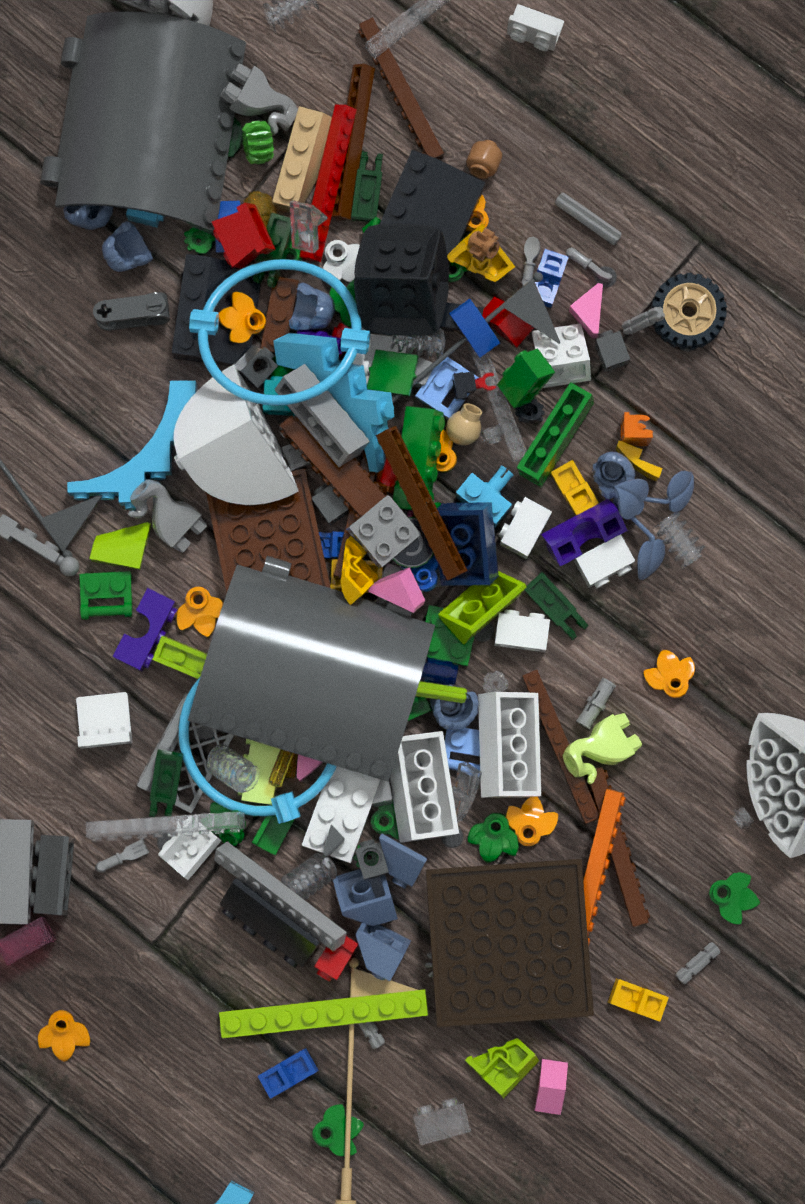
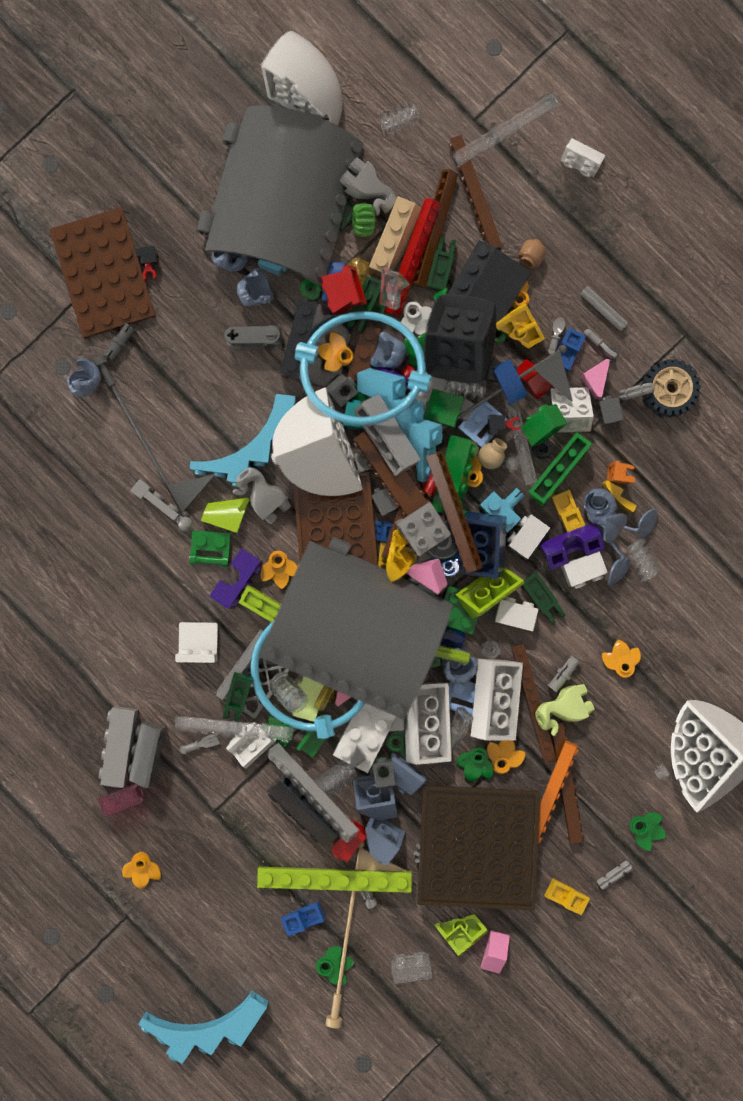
camera: 10 degrees right, 5 degrees up
medium nougat gear [468,228,500,262] -> none

